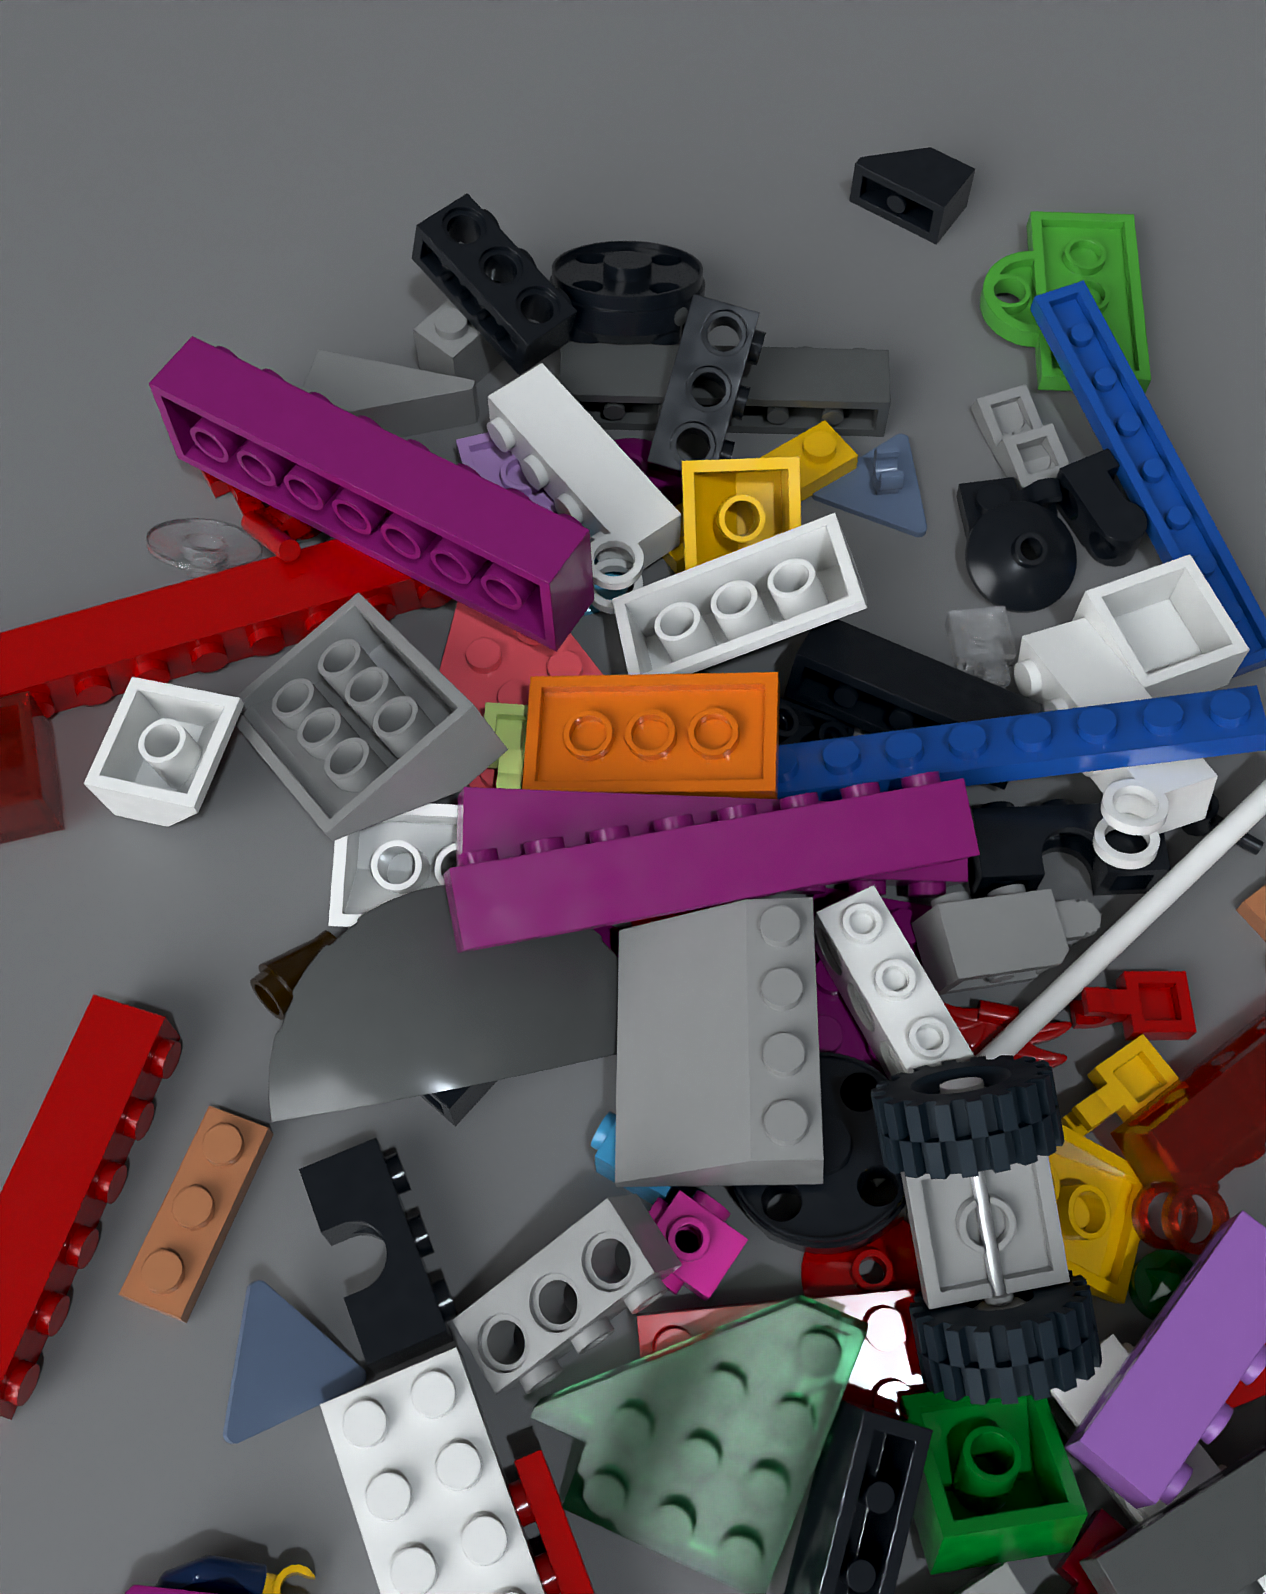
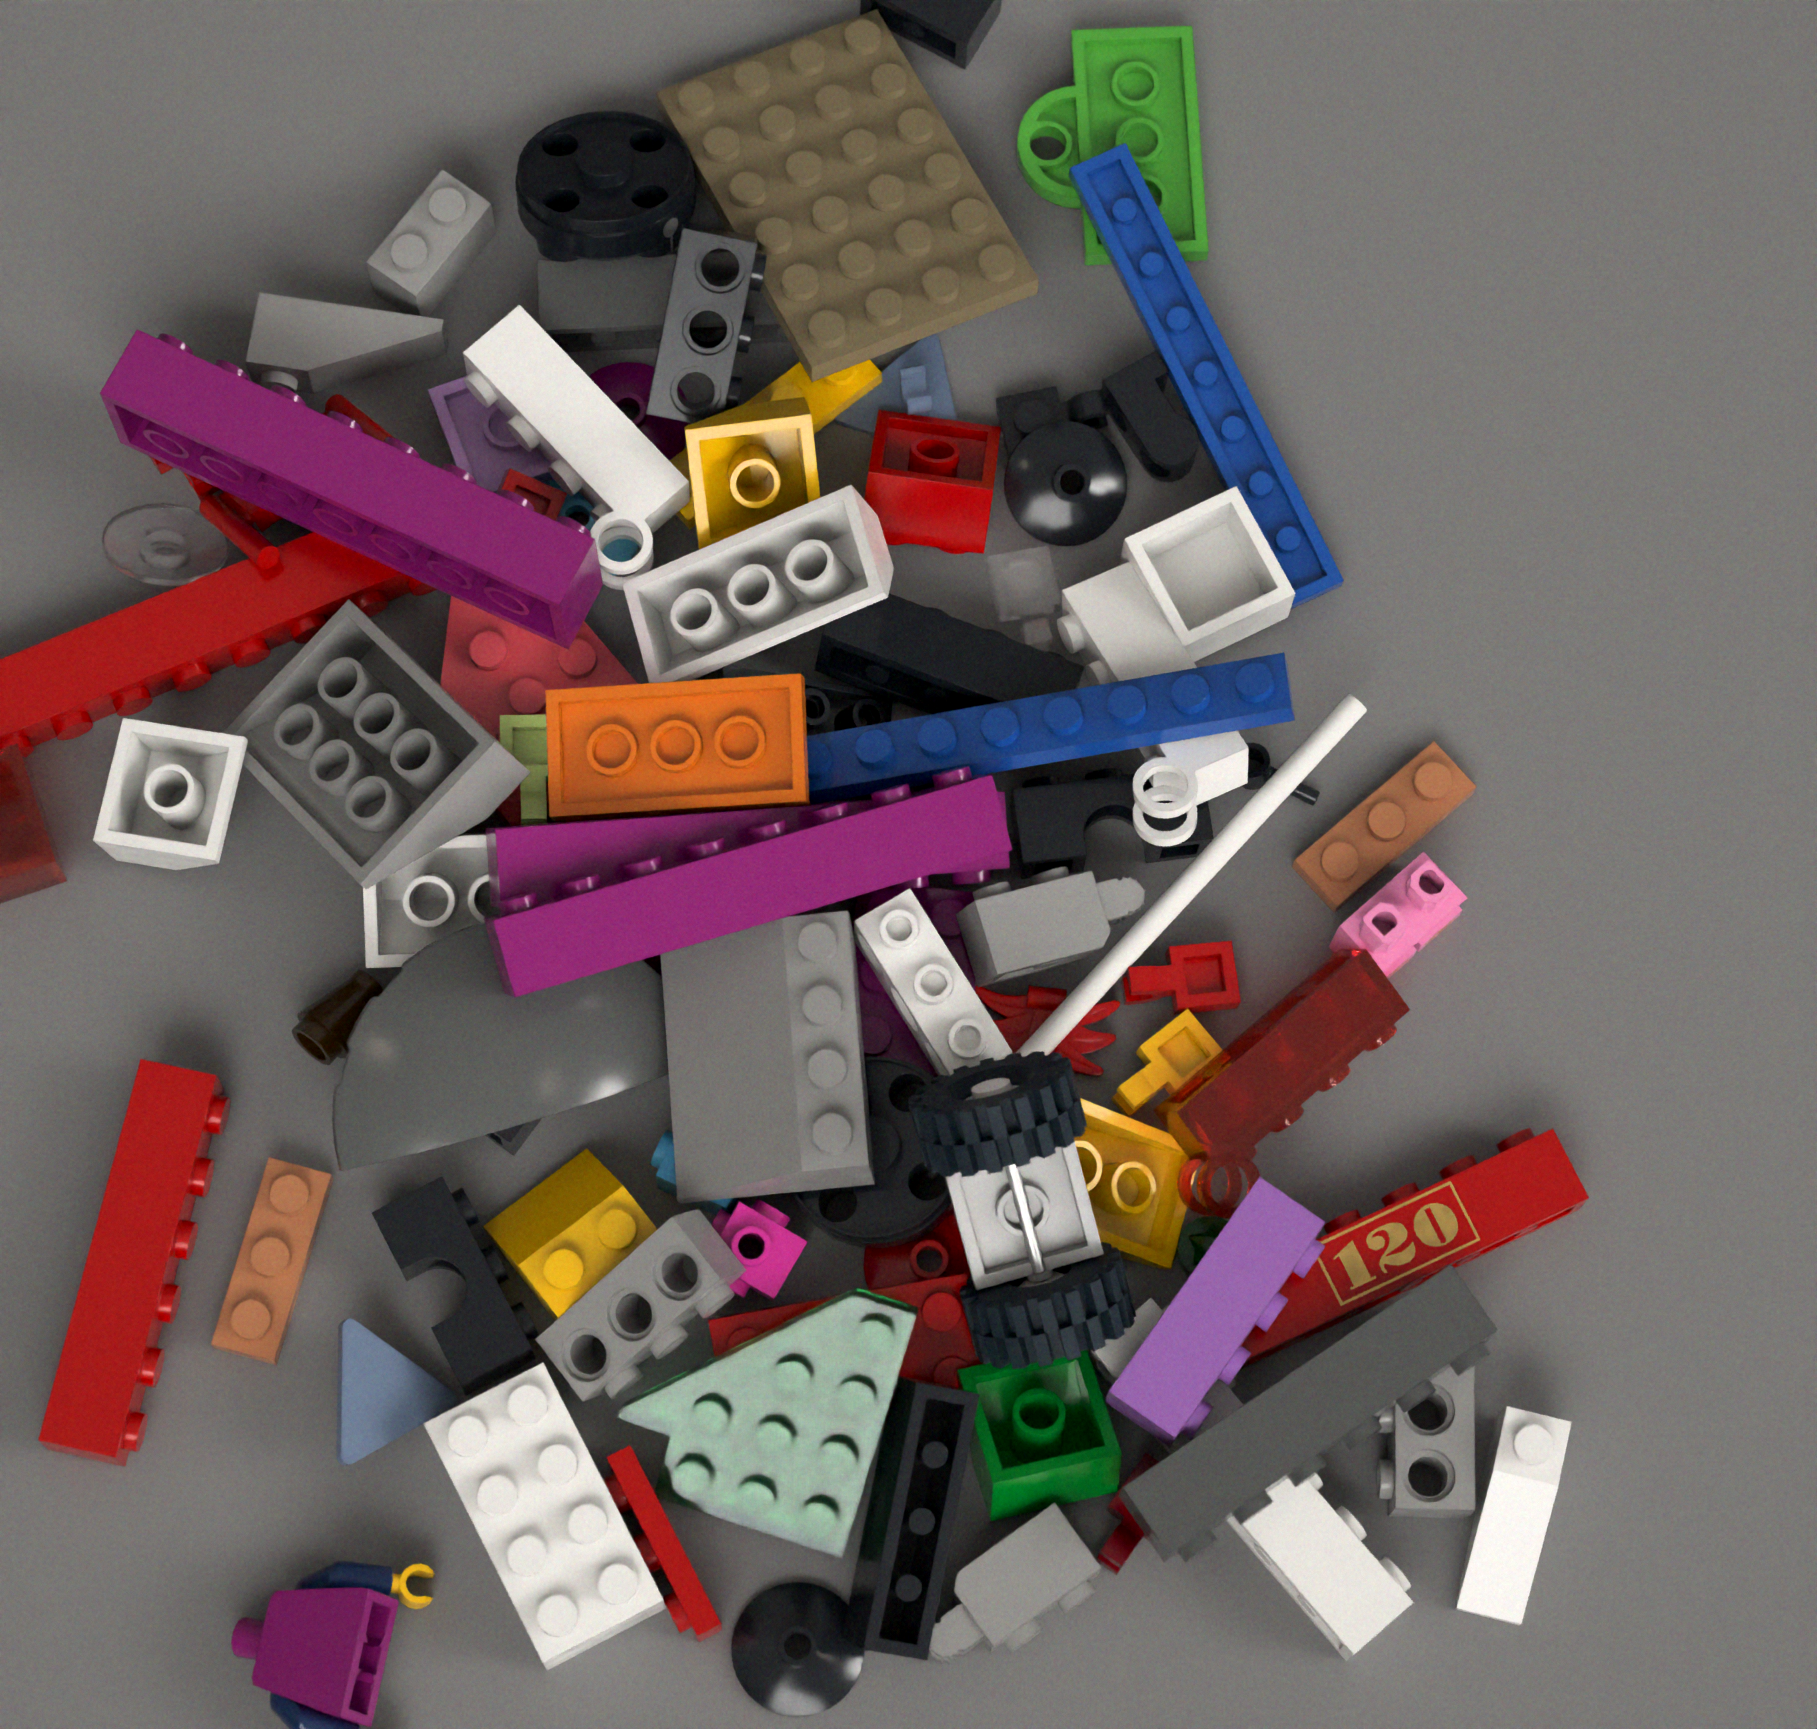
camera: 10 degrees left, 10 degrees up
black brick [412,193,577,376] -> none
light grey slope [971,384,1069,490] -> none
none -> yellow slope [483,1148,657,1321]
none -> dark tan plate [656,9,1039,382]
none -> red slope [864,409,1001,554]

